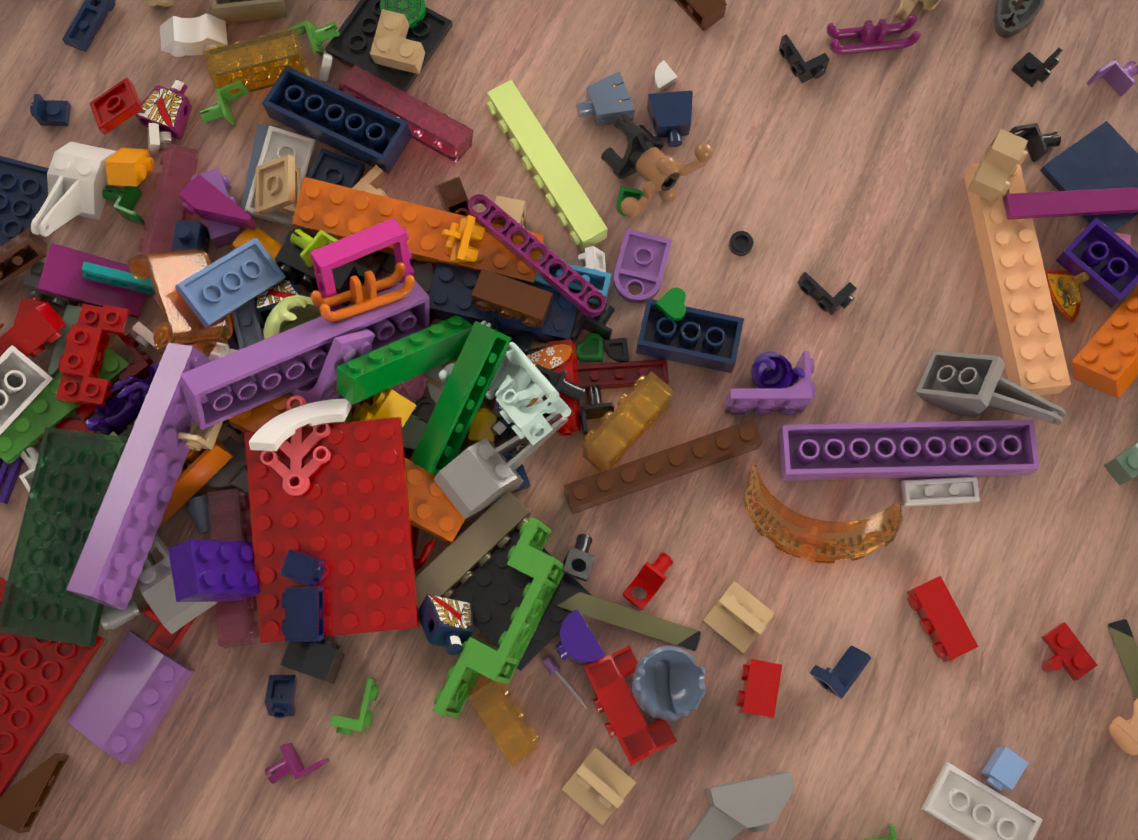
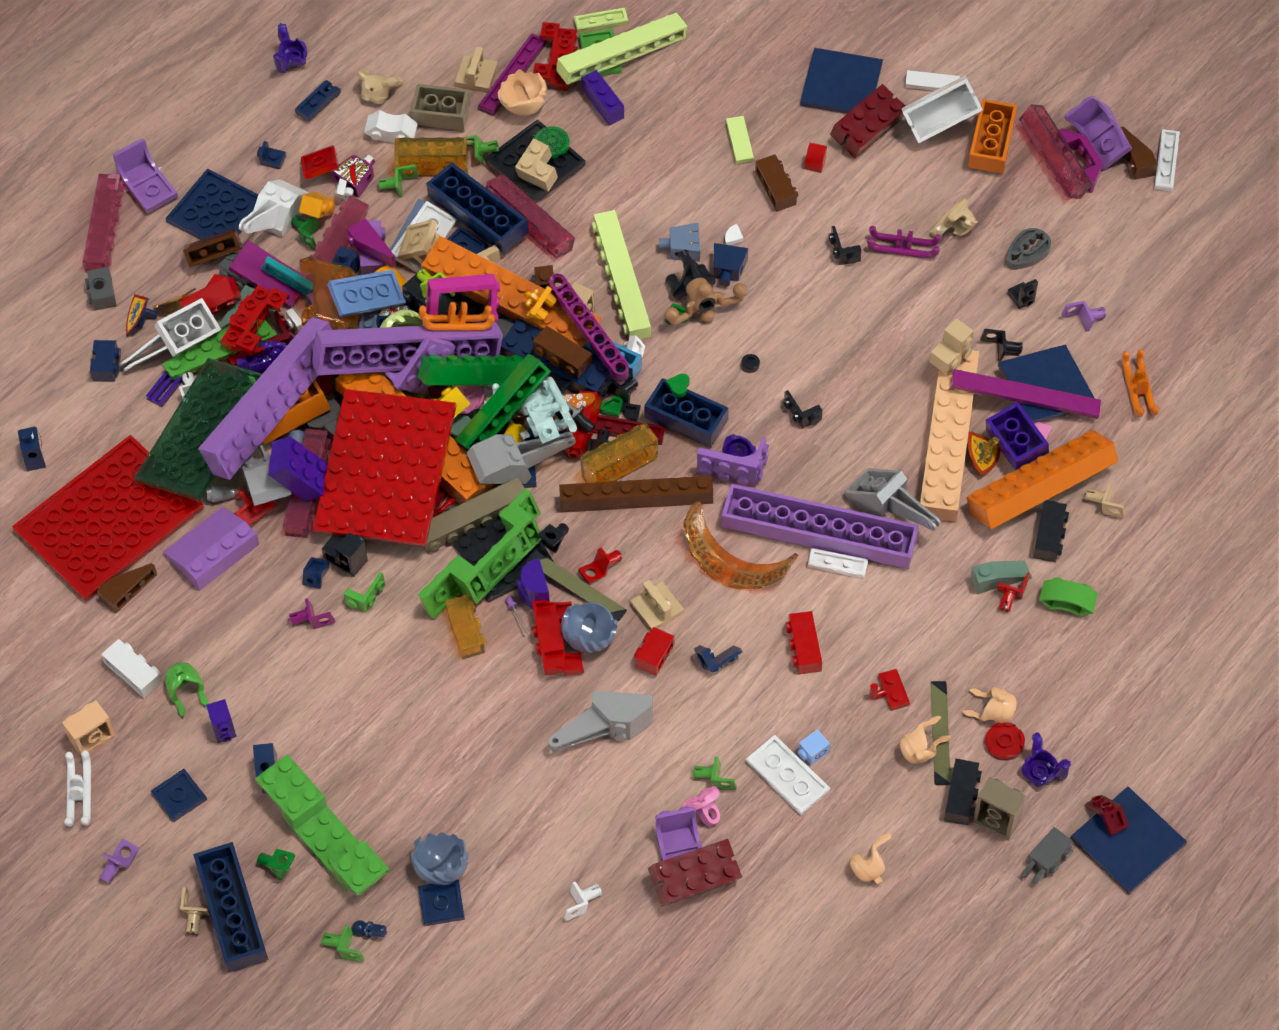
camera: 20 degrees right, 15 degrees down
tan bracket [177,420,223,451] -> none
white tile [249,399,352,451] -> none
coral plant [260,395,331,496] -> none
clear blue brick [279,549,326,586] -> none
clear blue brick [281,586,324,642] -> none
white tile [318,51,333,82] -> none
torso [418,594,474,655] -> none
tan bracket [561,747,636,825] -> none
medium lavender tile [613,229,672,303] -> none

